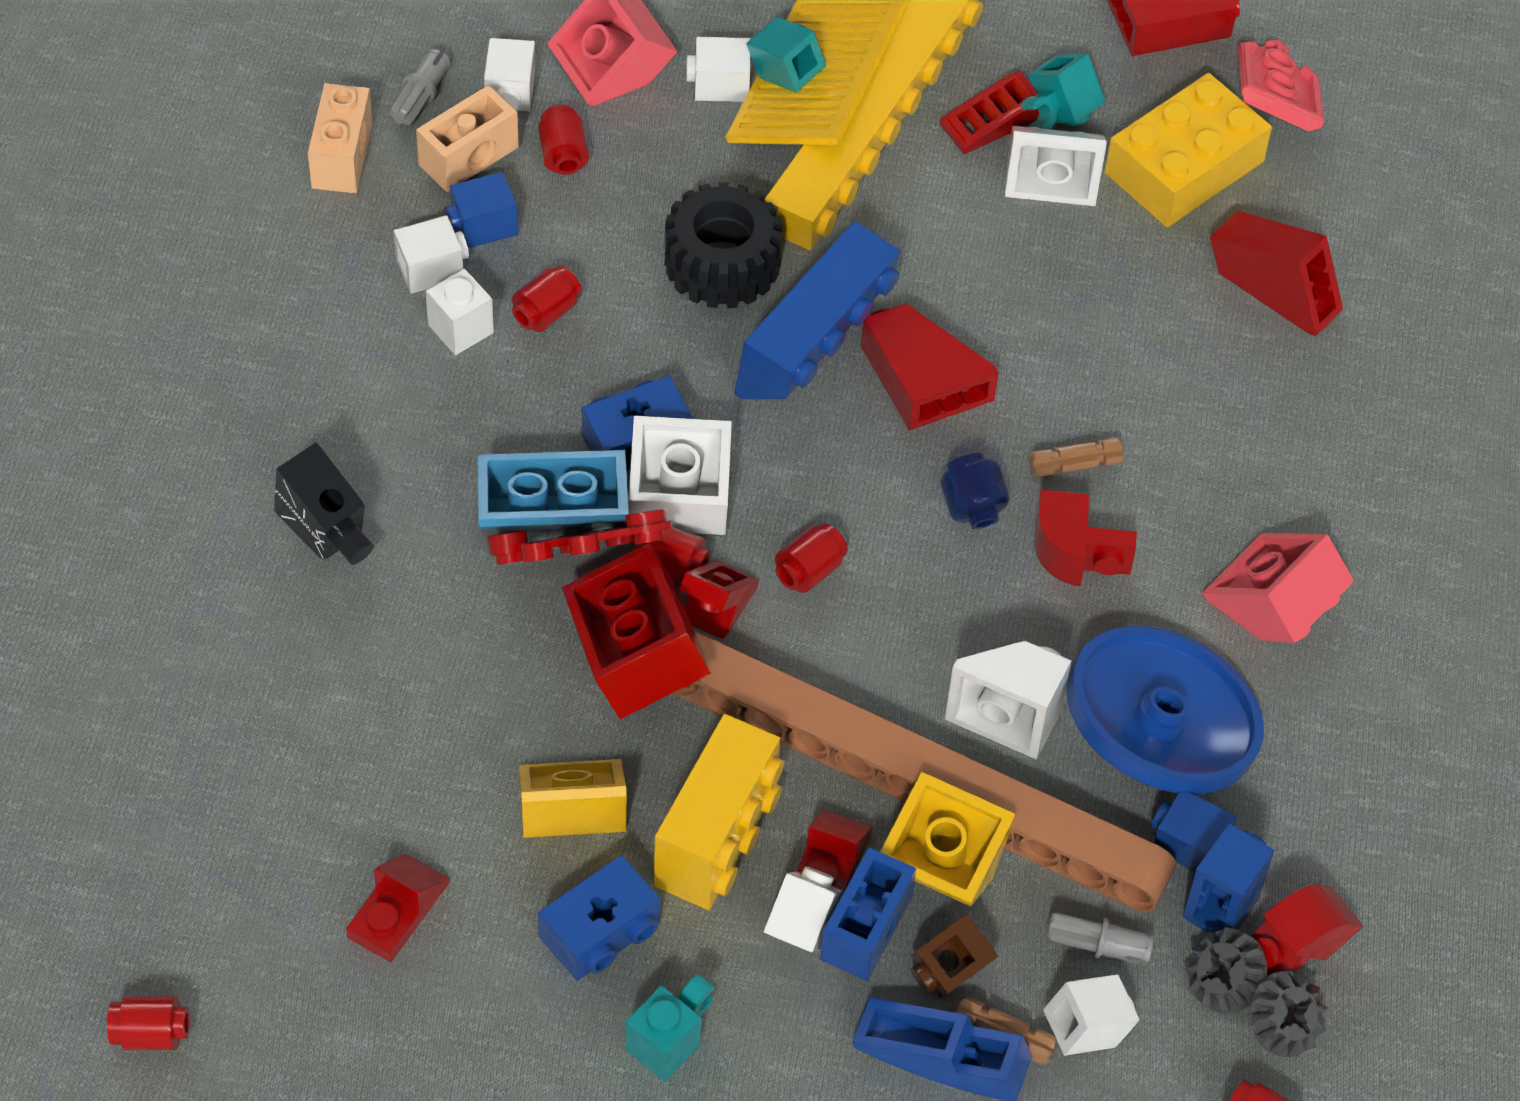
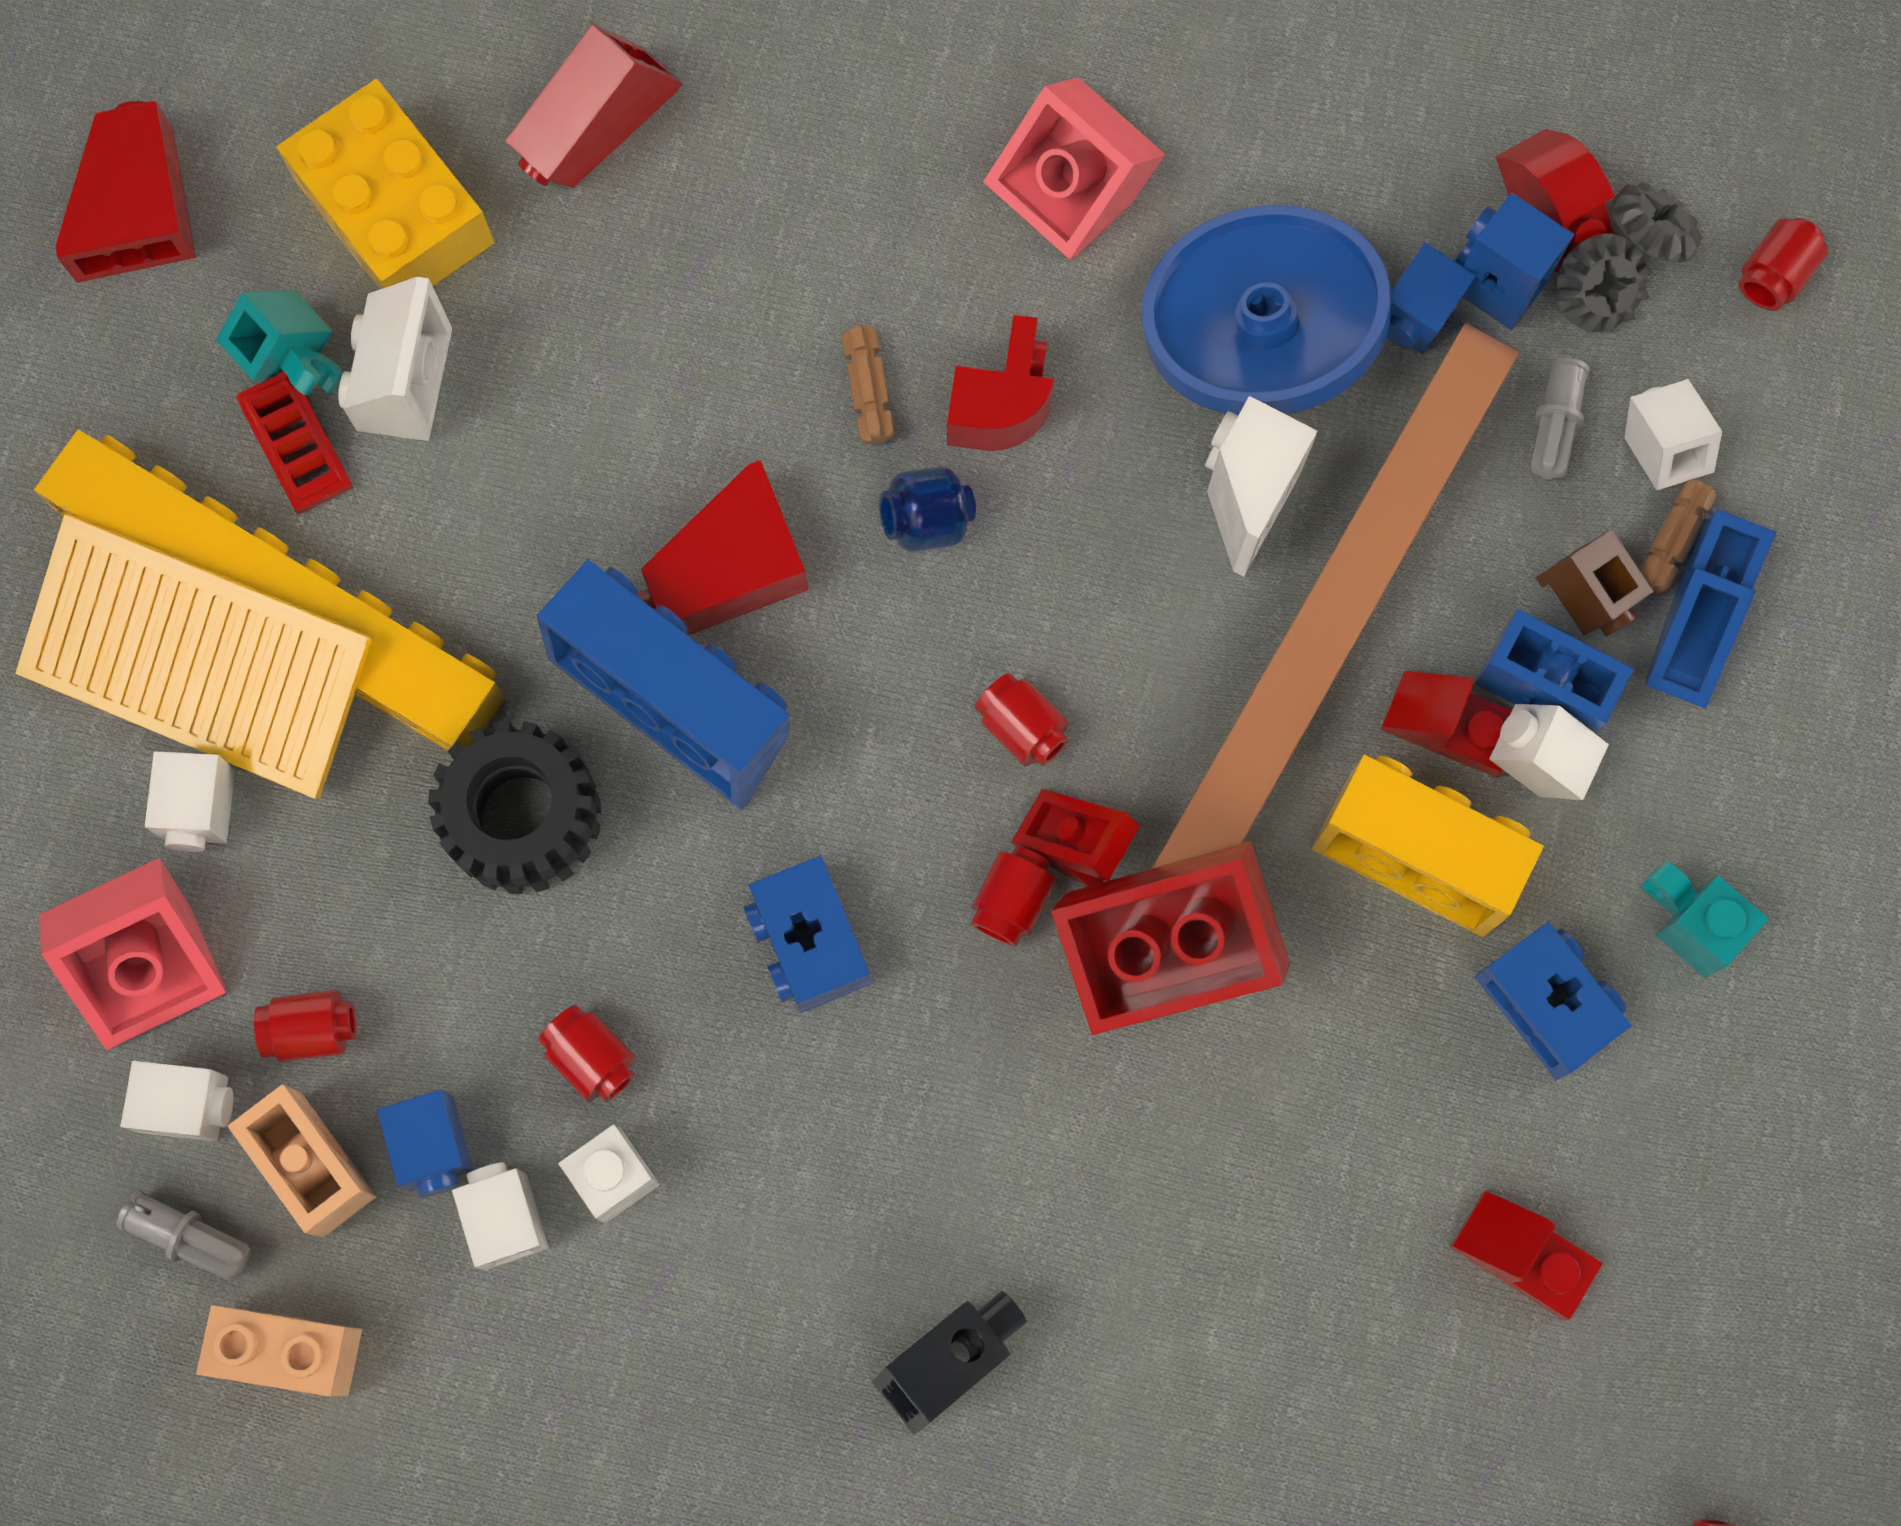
camera: 85 degrees left, 20 degrees up
dark azure slope [478,450,629,531] -> none
red plant [487,509,673,565] -> none
yellow slope [519,759,627,838] -> none
white slope [628,416,732,535] -> none
teal brick [746,16,826,93] -> none
yellow slope [880,772,1016,907] -> none
coral tile [1238,39,1324,131] -> none

